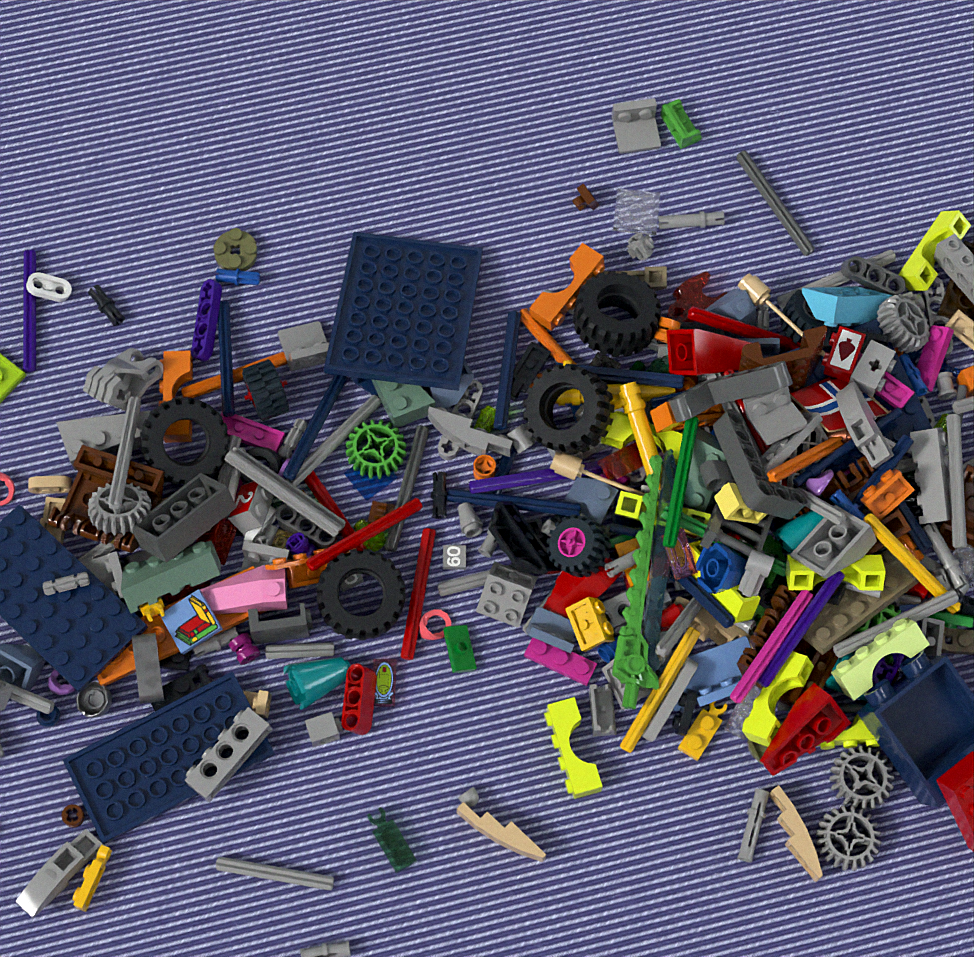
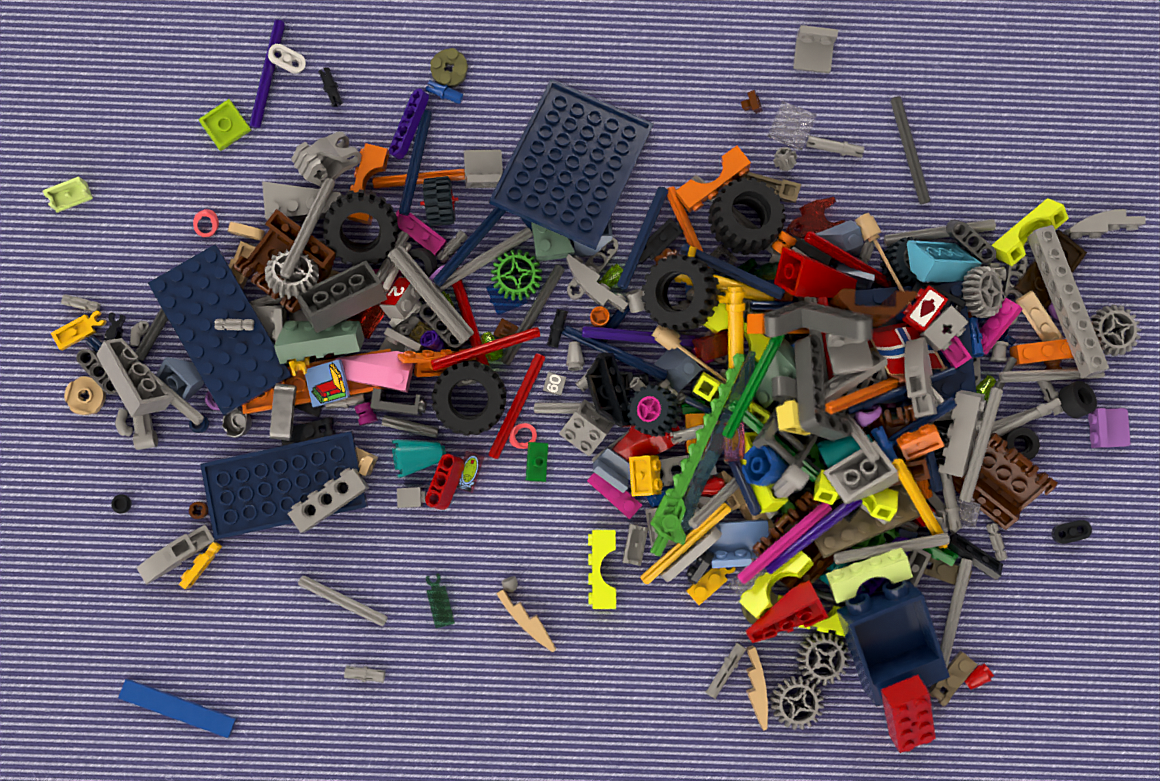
camera: 10 degrees right, 15 degrees up
bright green hinge [660,99,702,149] -> none

